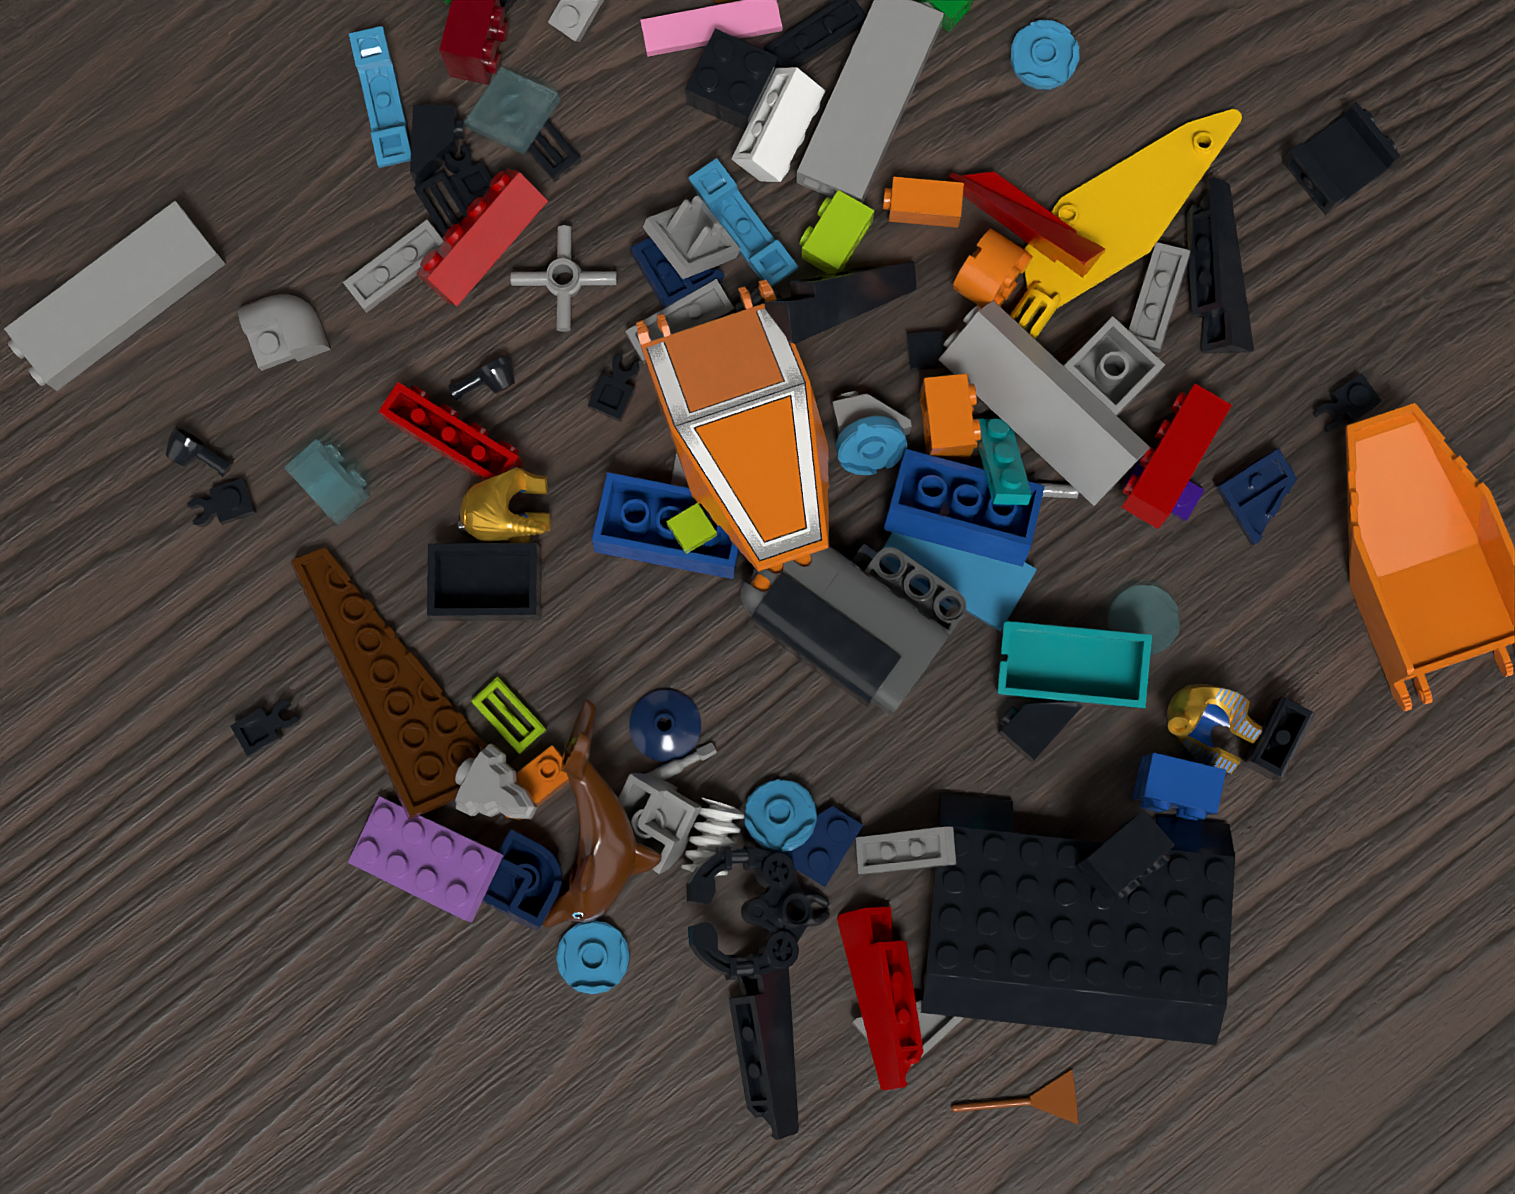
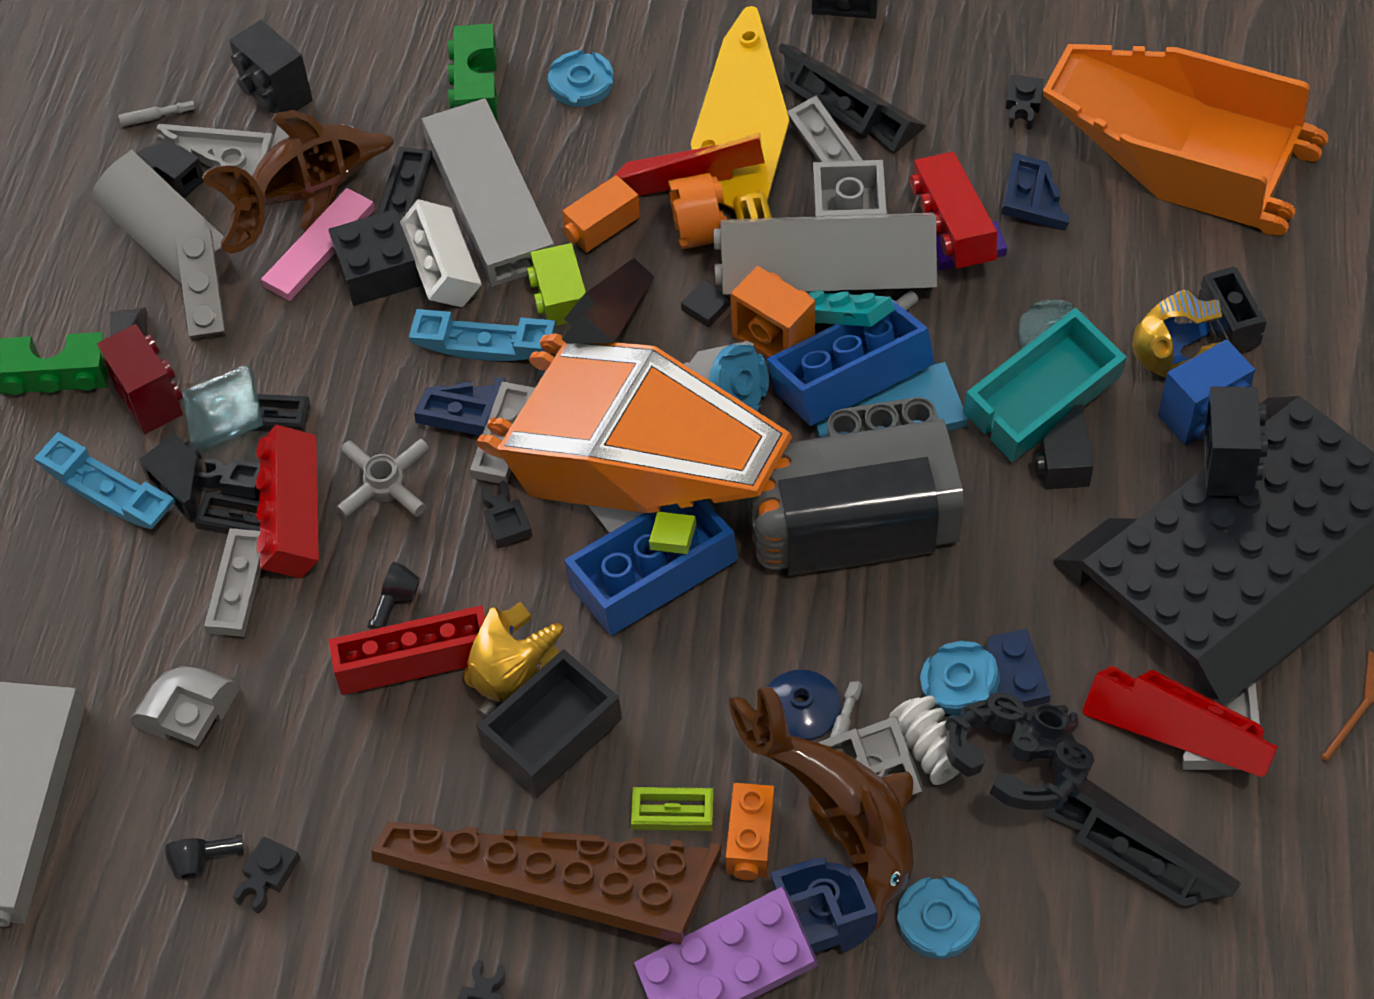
camera: 45 degrees left, 25 degrees down
clear light blue brick [284,439,370,525] -> none
light grey rock [455,744,538,819] -> none
light grey plate [643,196,741,279] -> none
light grey plate [856,827,956,874] -> none

